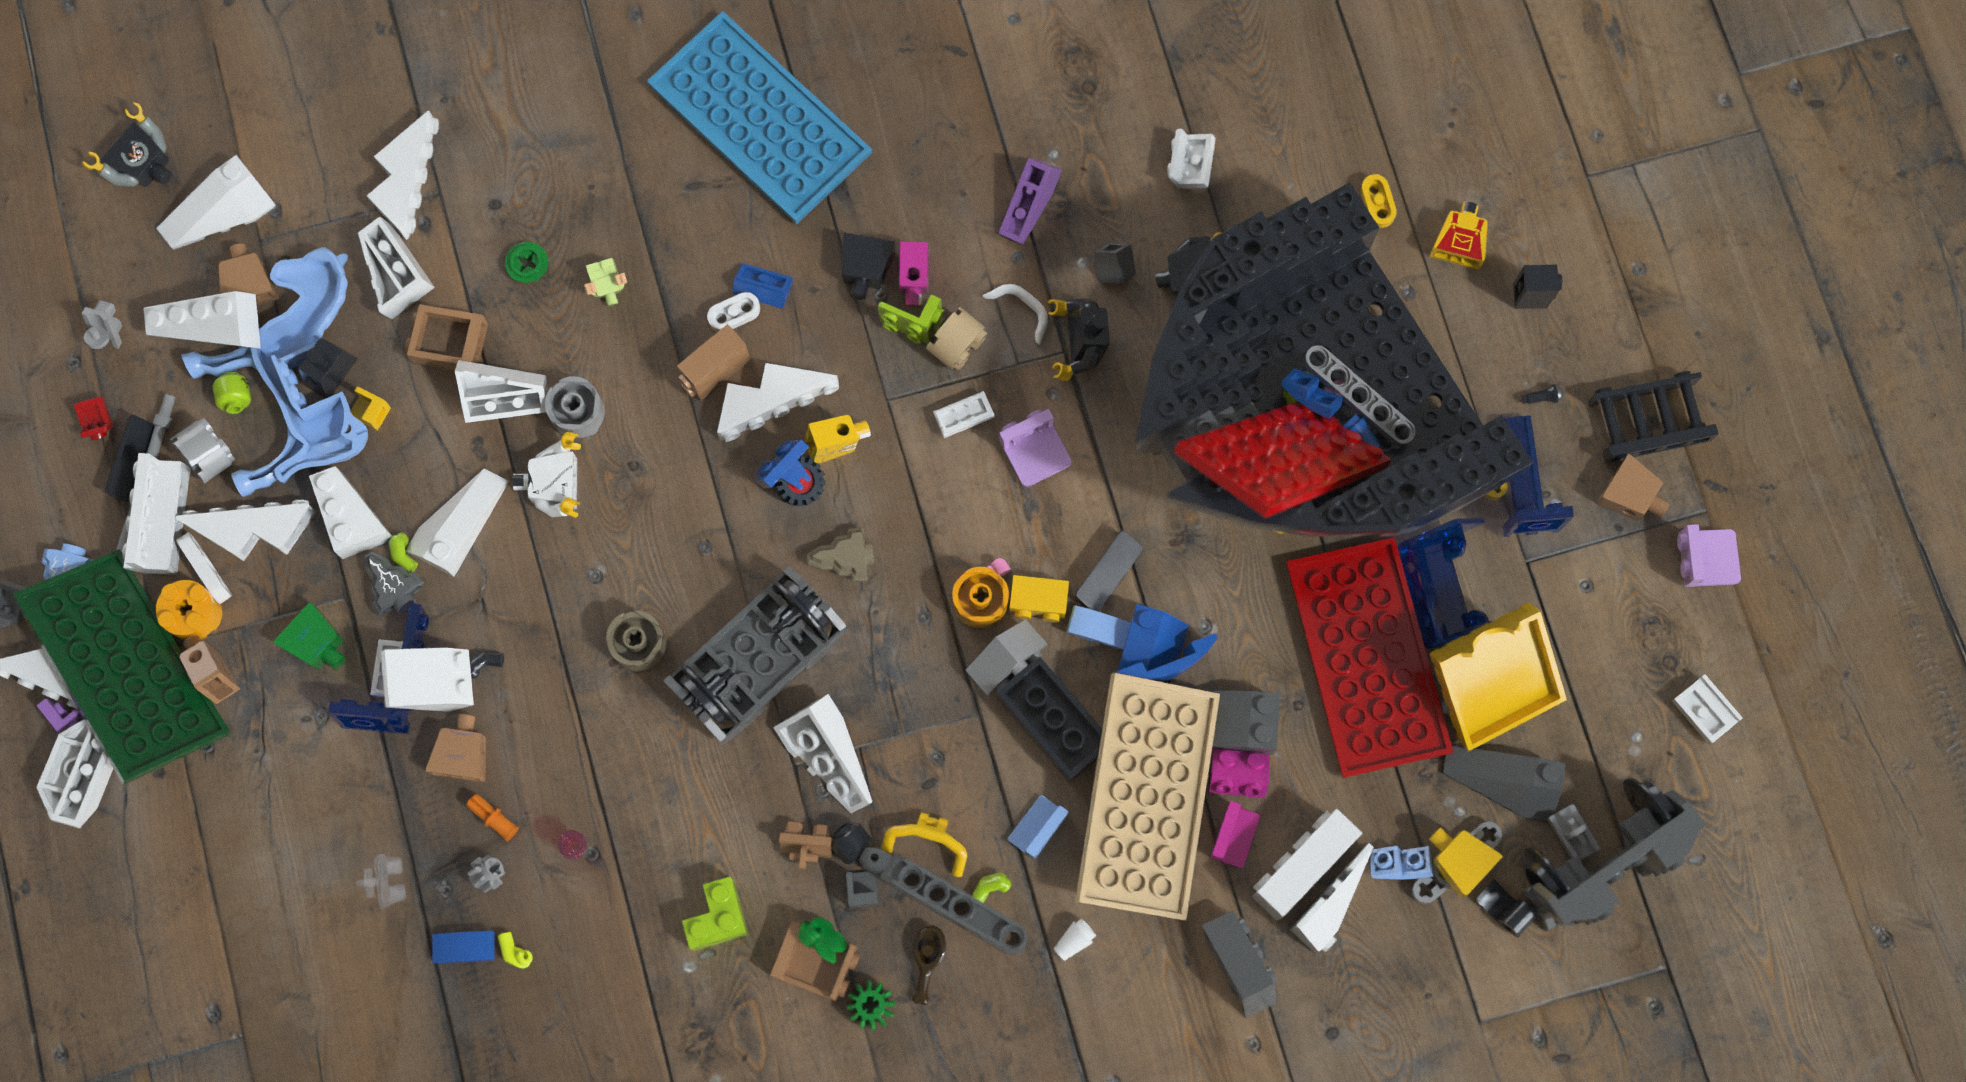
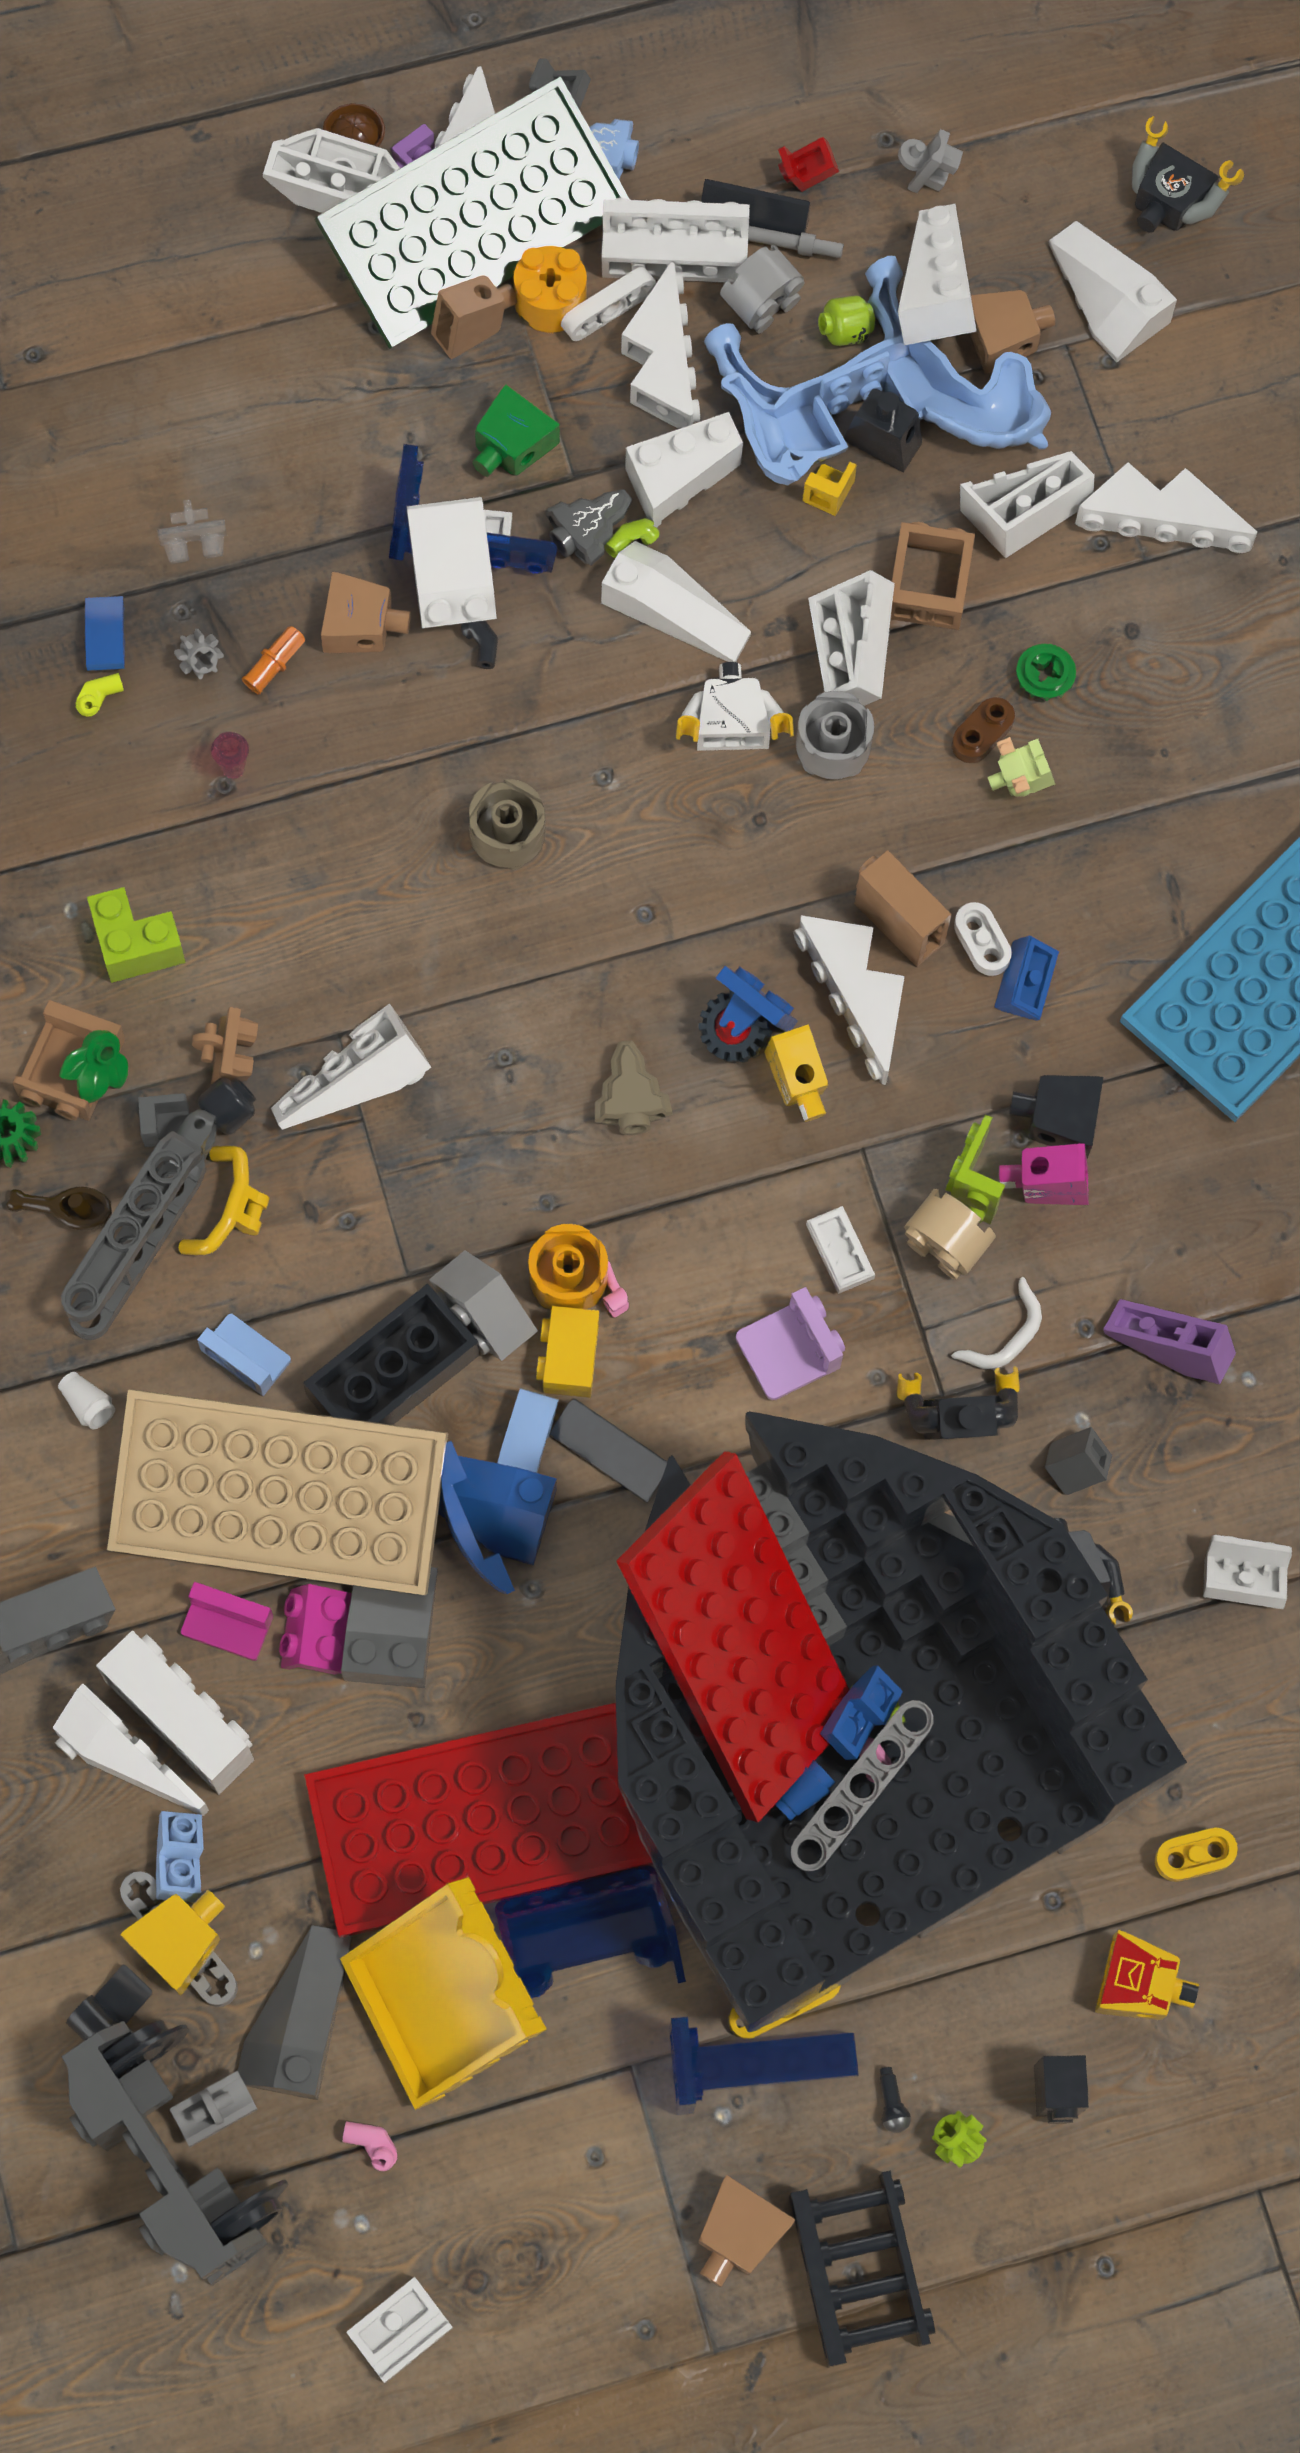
camera: 85 degrees right, 5 degrees down
dark grey piece [664,566,848,746] -> none
lime arm [972,873,1011,903] -> none
lavender bracket [1677,525,1741,587] -> none
none -> reddish brown hat [323,103,385,147]
none -> bright pink arm [343,2121,397,2171]
none -> lime gear [932,2111,987,2168]
none -> reddish brown plate [952,697,1015,763]

